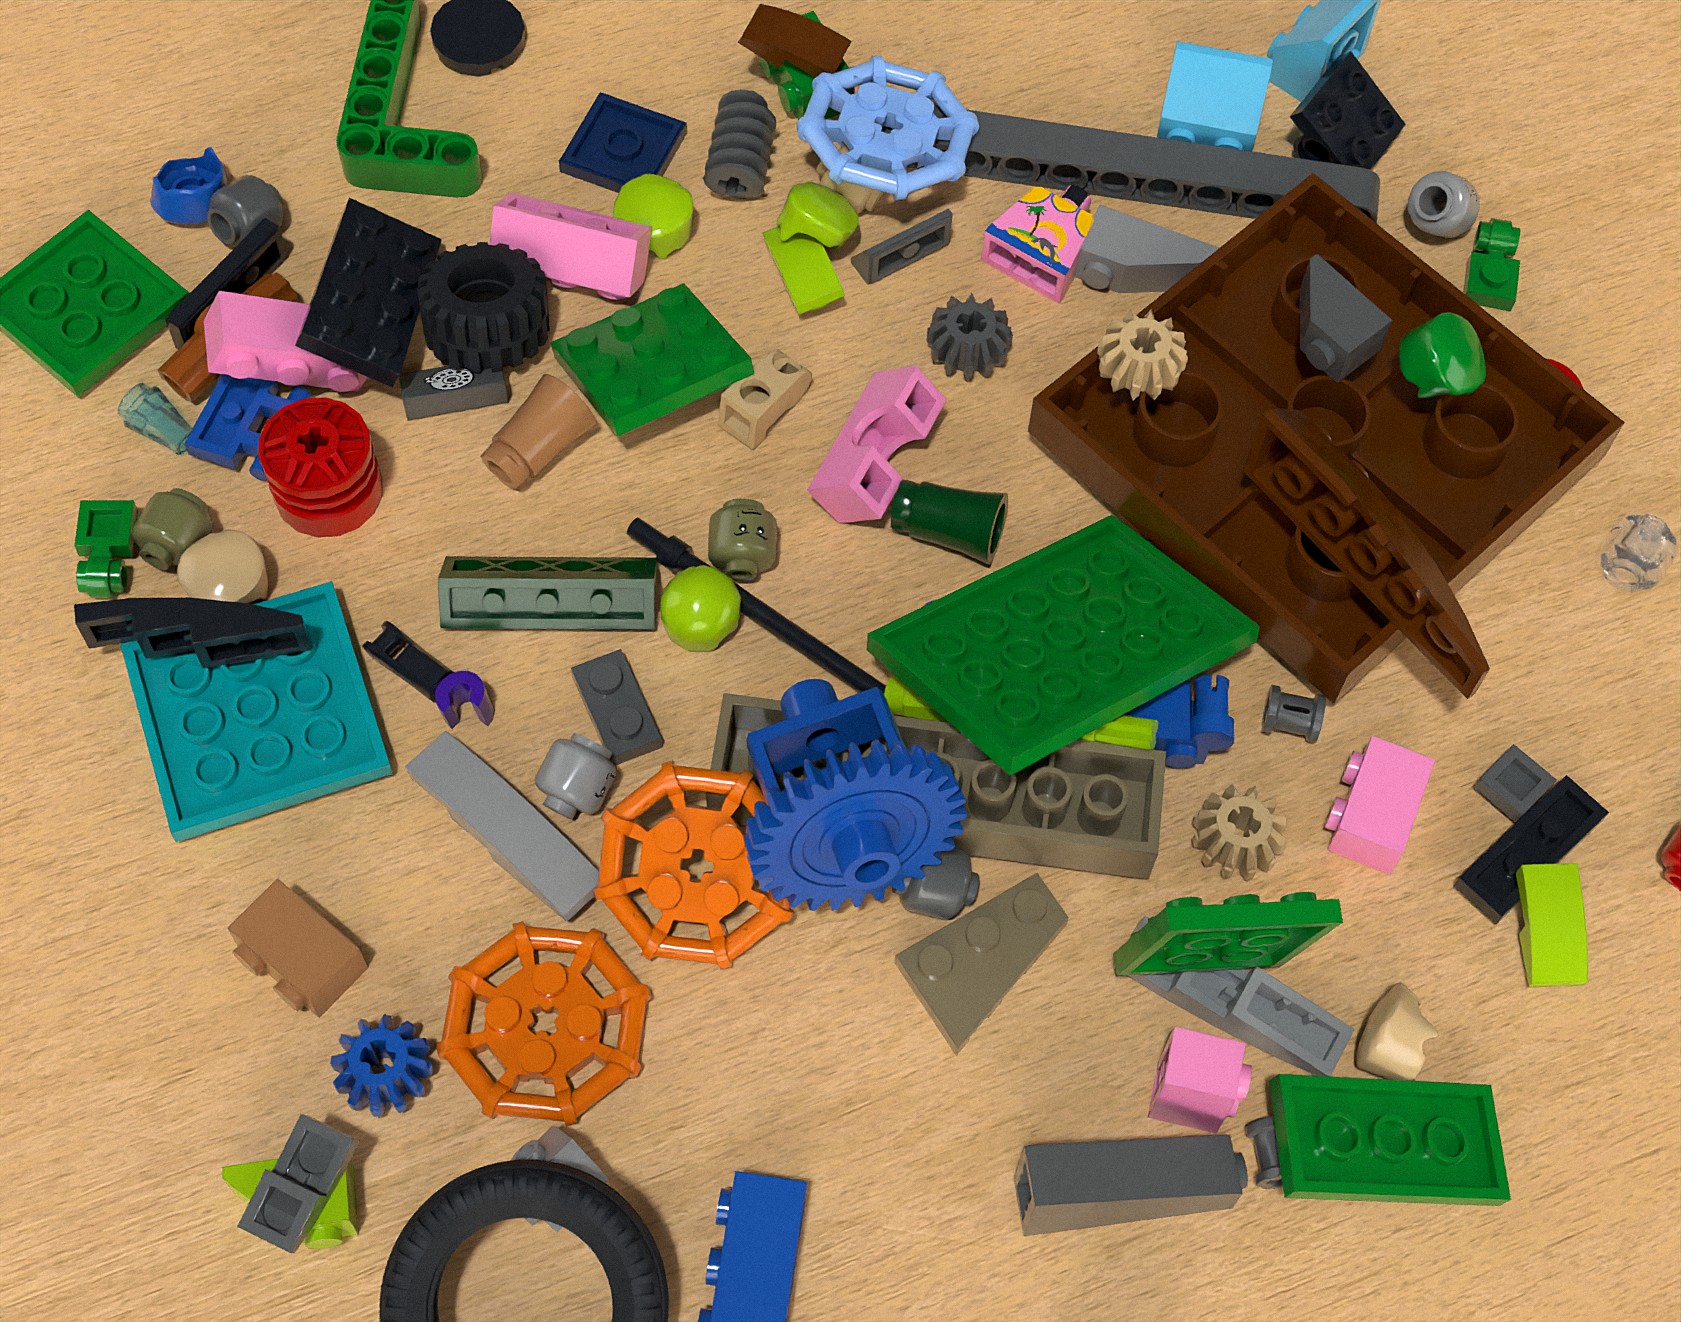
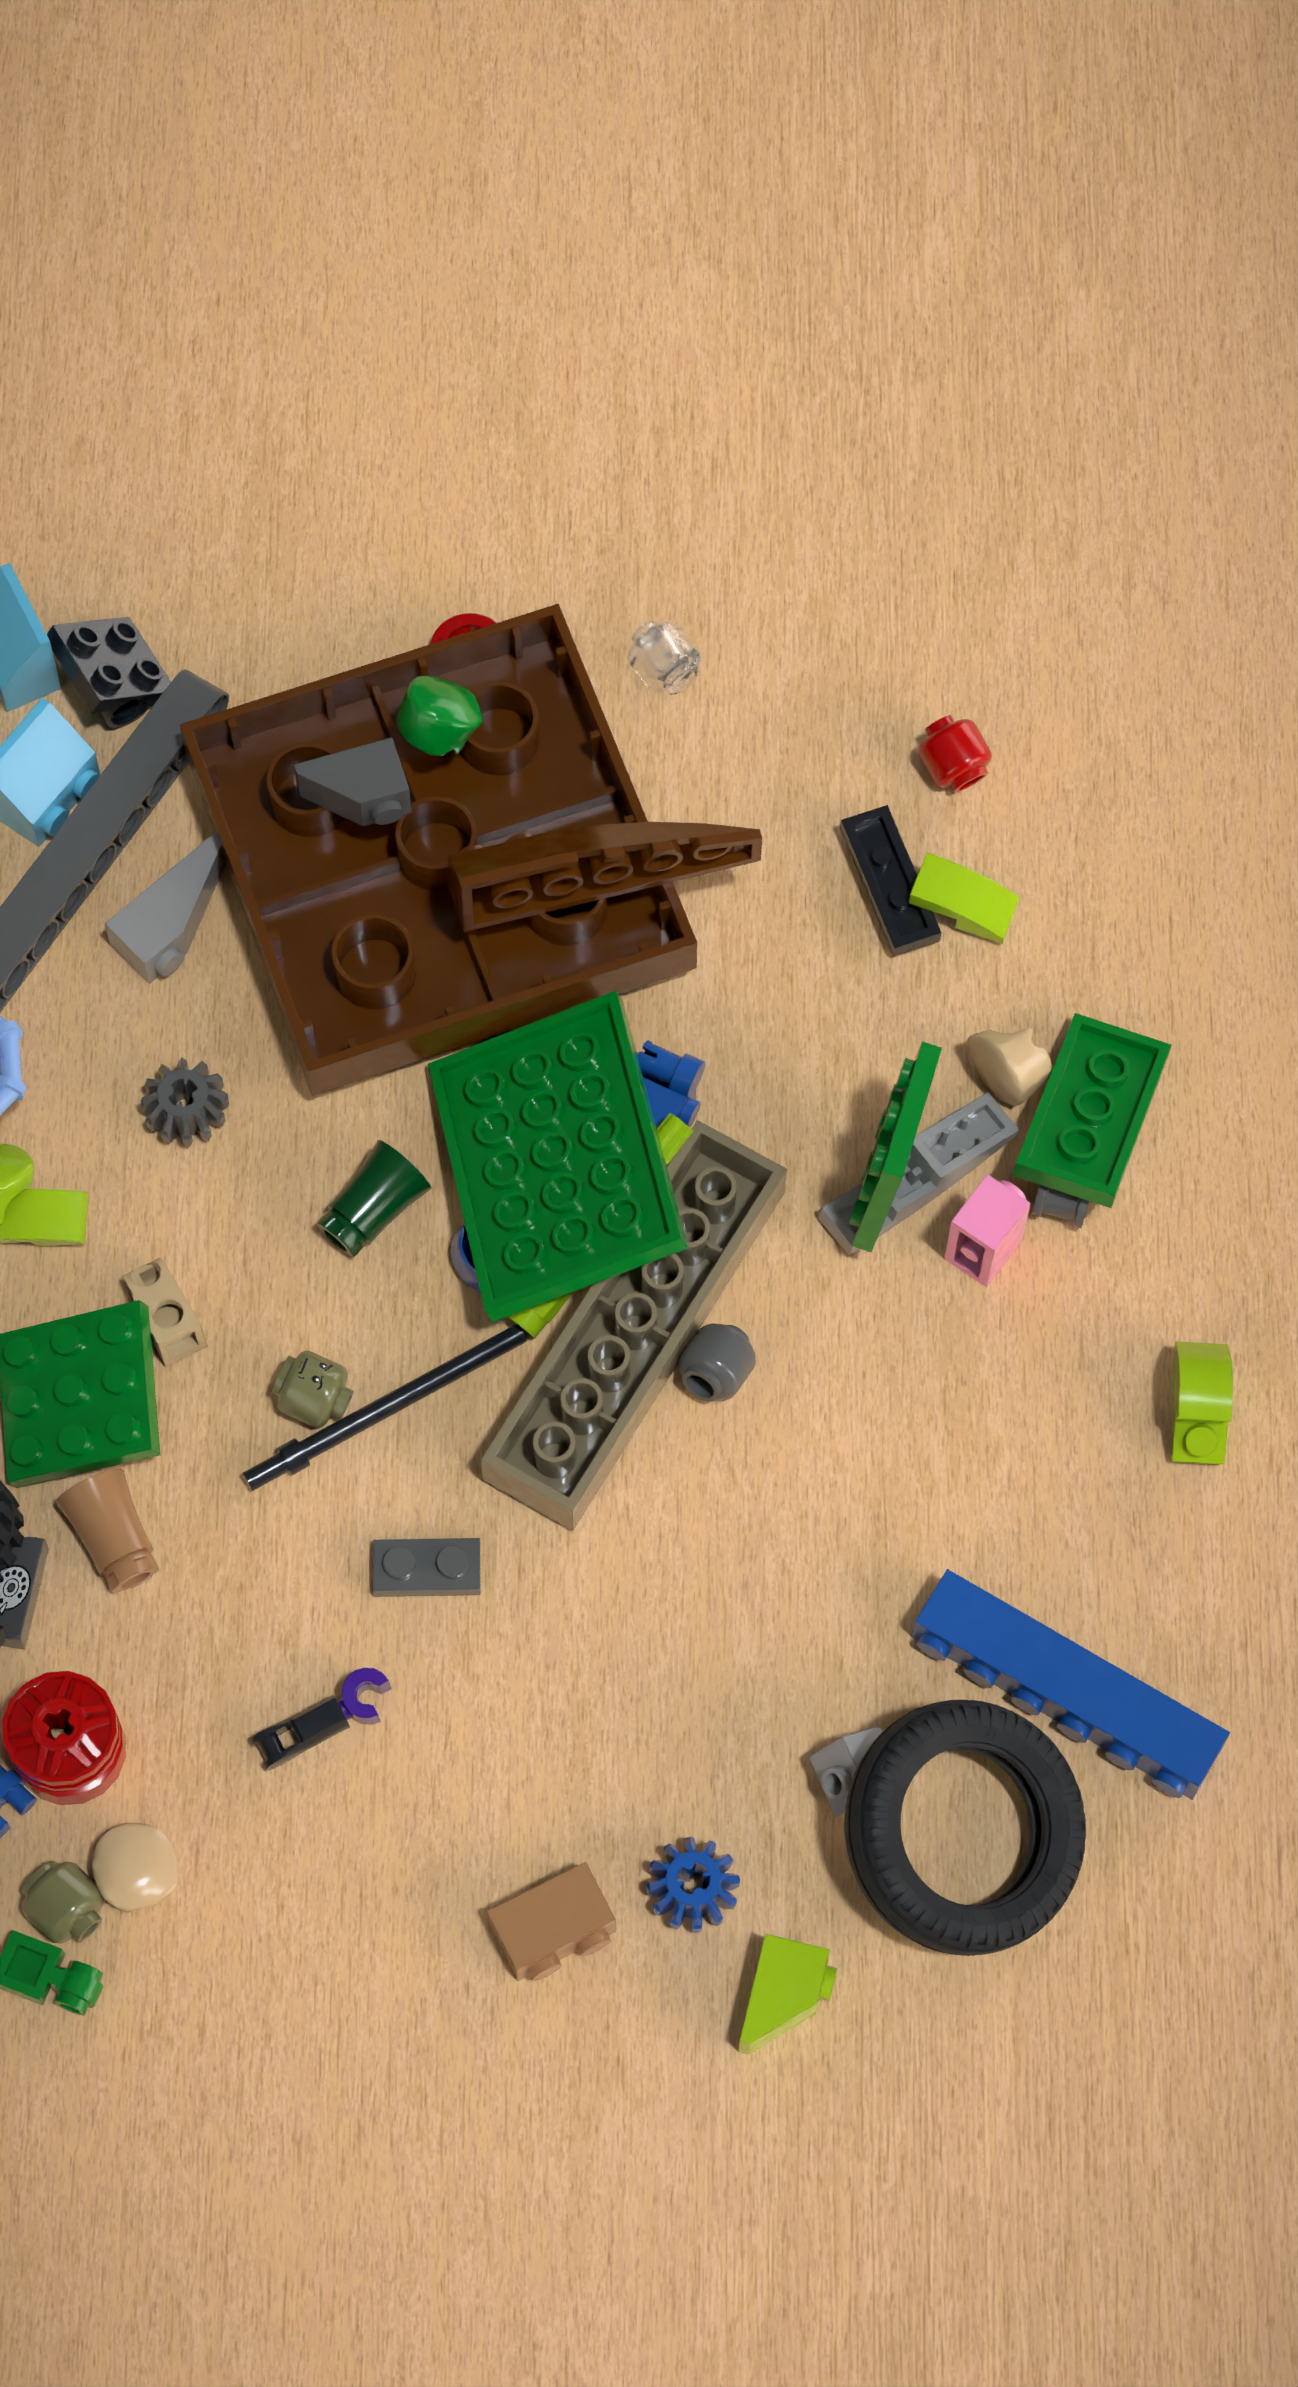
camera: 65 degrees left, 5 degrees up
black slope [74,597,312,668] -> none
teal plate [120,581,393,842] -> none
dark grey slope [237,1114,360,1253] -> none
light grey slope [405,731,599,922] -> none
orange plate [436,921,651,1126] -> none
fence [438,556,657,629] -> none
light grey head [535,733,617,820] -> none
orange plate [593,760,794,969] -> none
lime hair [660,565,741,652] -> none
blue piece [744,679,967,911] -> none
bright pink arch [807,366,947,523] -> none
dark grey slope [851,208,953,285] -> none
dark tan wing [895,873,1069,1056] -> none
bright pink torso [981,185,1094,304] -> none
dark grey slope [1013,1135,1248,1237] -> none
tan gear [1097,309,1188,401] -> none
tan gear [1192,784,1287,881] -> none
dark grey bush [1261,685,1326,743] -> none
bright pink brick [1325,736,1435,875] -> none
light grey head [1408,171,1480,238] -> none
green plate [1463,218,1521,312] -> none
dark grey plate [1474,744,1557,823] -> none

